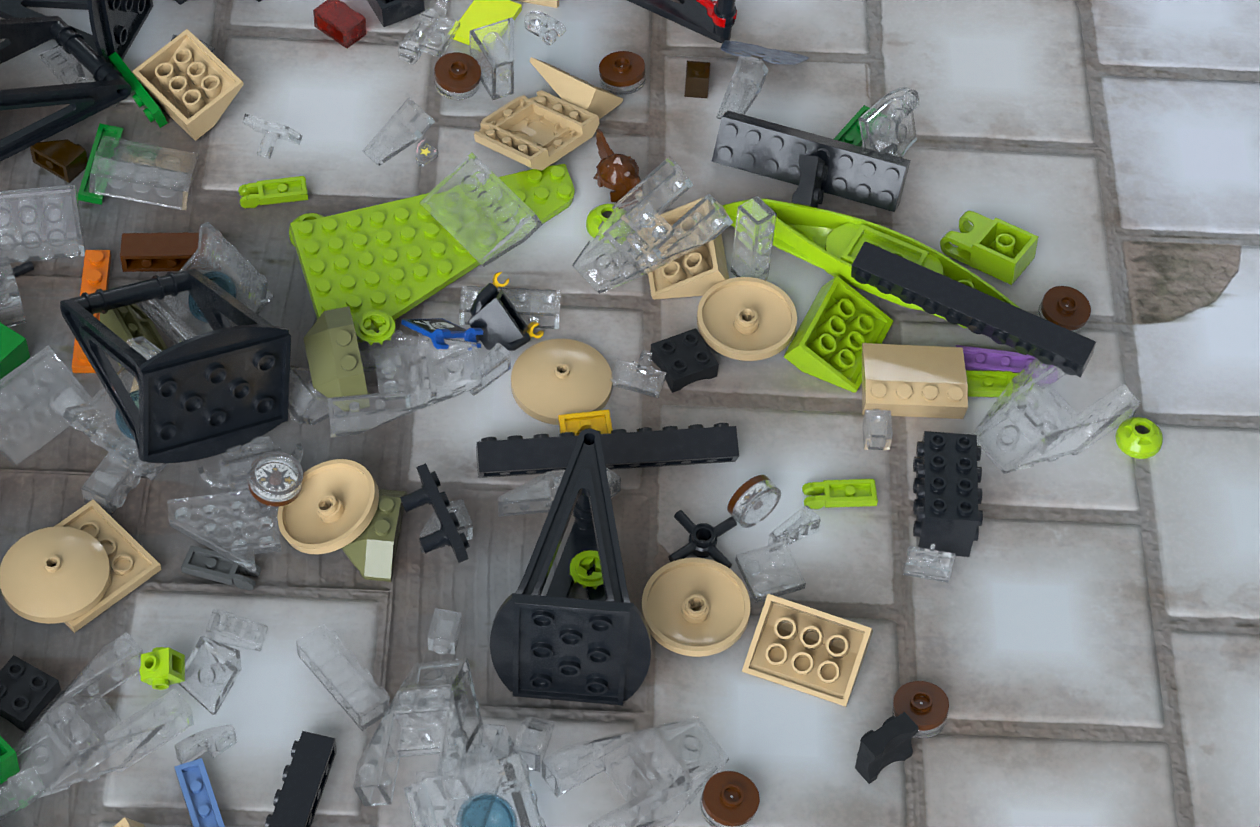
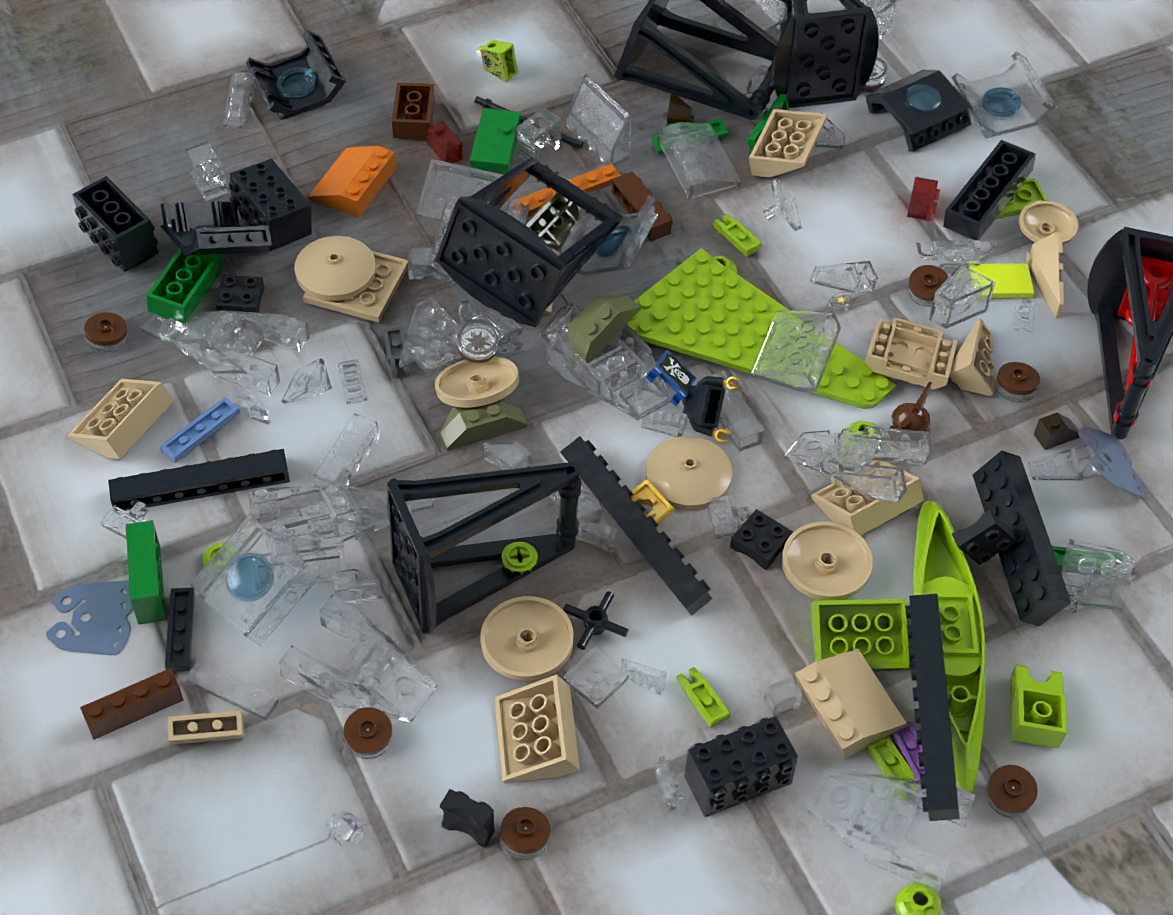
camera: 65 degrees right, 0 degrees up
lime brick [139,647,185,690] -> none
lime gear [354,311,395,345] -> none
black plate [400,463,470,563] -> none
clear piece [727,475,781,528] -> none
clear brick [731,196,776,281] -> none

